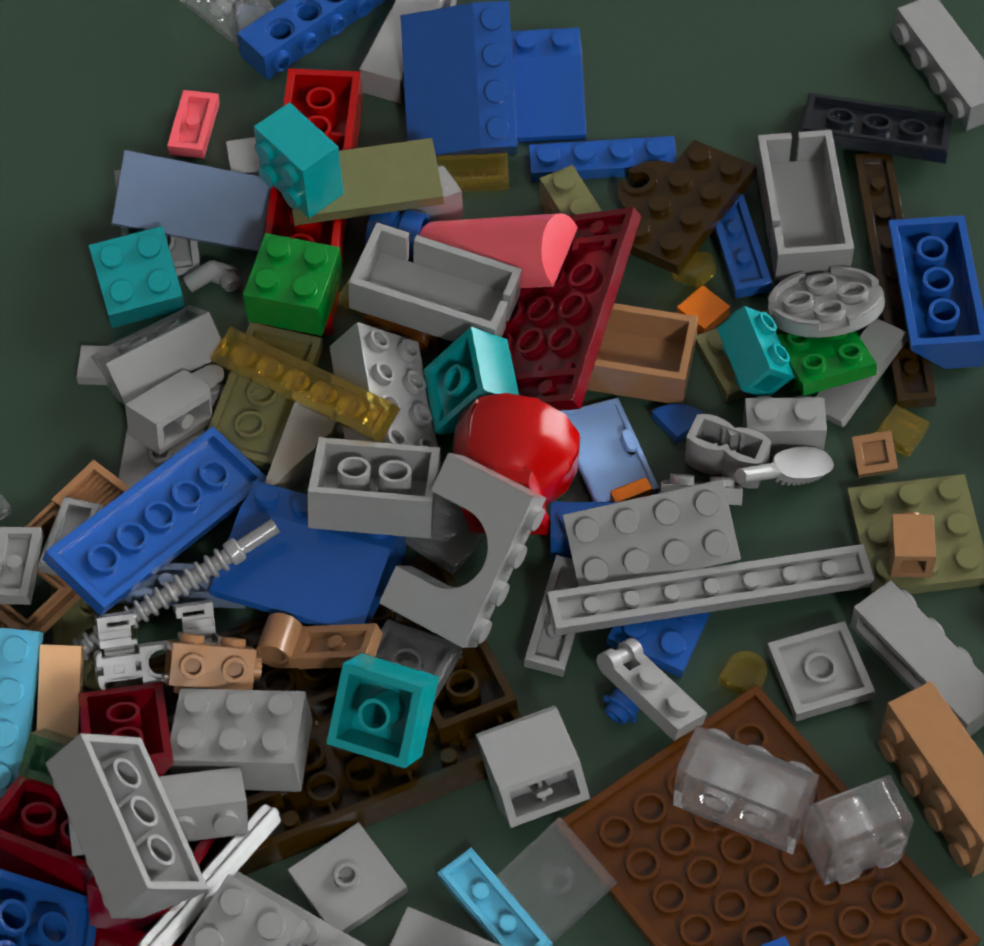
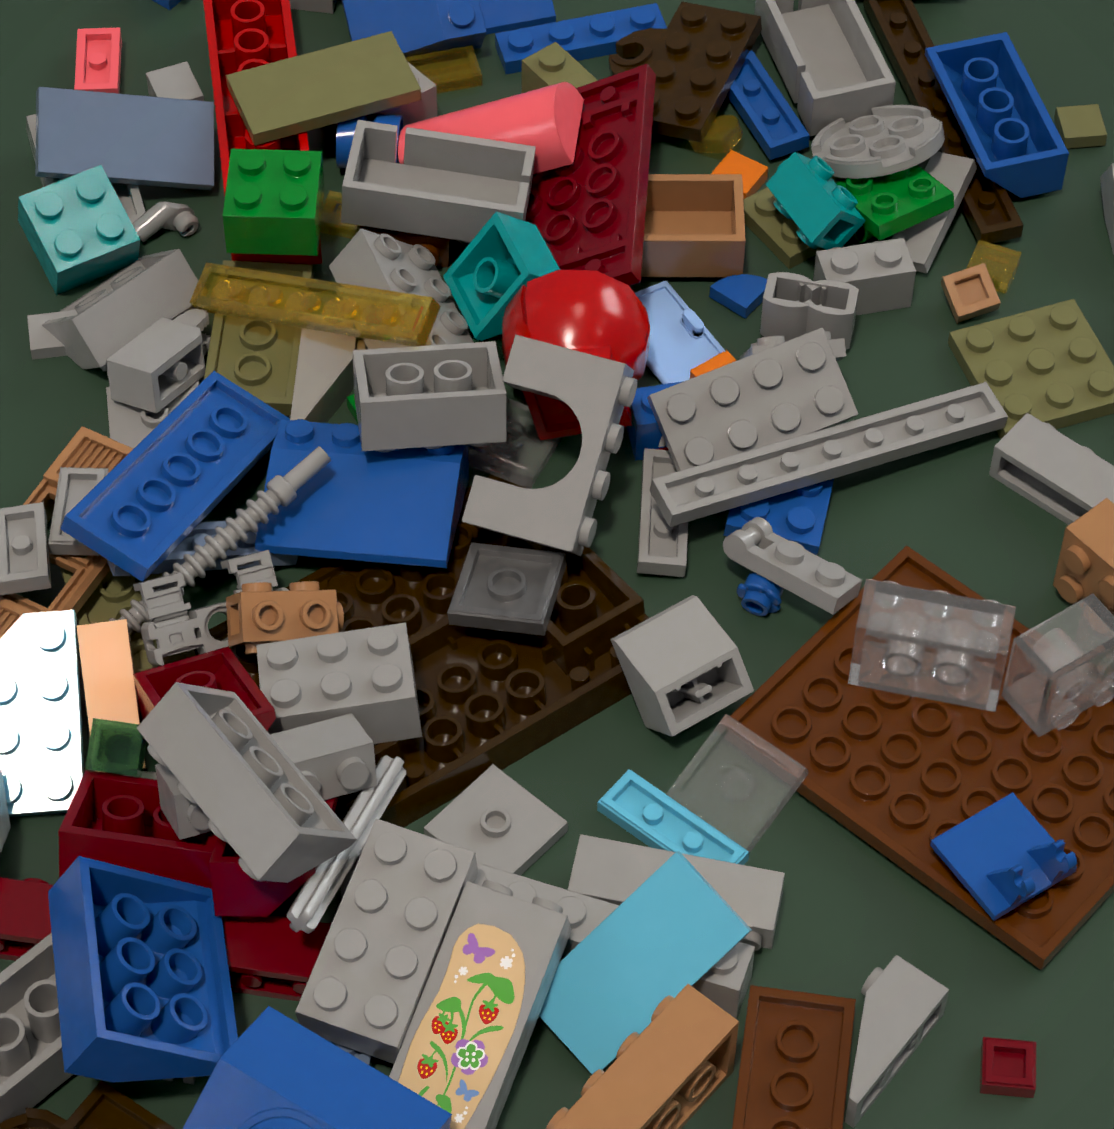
camera: 15 degrees left, 5 degrees down
teal brick [254,102,344,218] -> none
medium nougat plate [256,613,383,669] -> none
teal brick [326,653,439,768] -> none
clear yellow tile [718,651,767,694] -> none
light grey piece [735,446,834,486] -> none
light grey plate [766,621,875,722] -> none
medium nougat brick [888,511,936,578] -> none

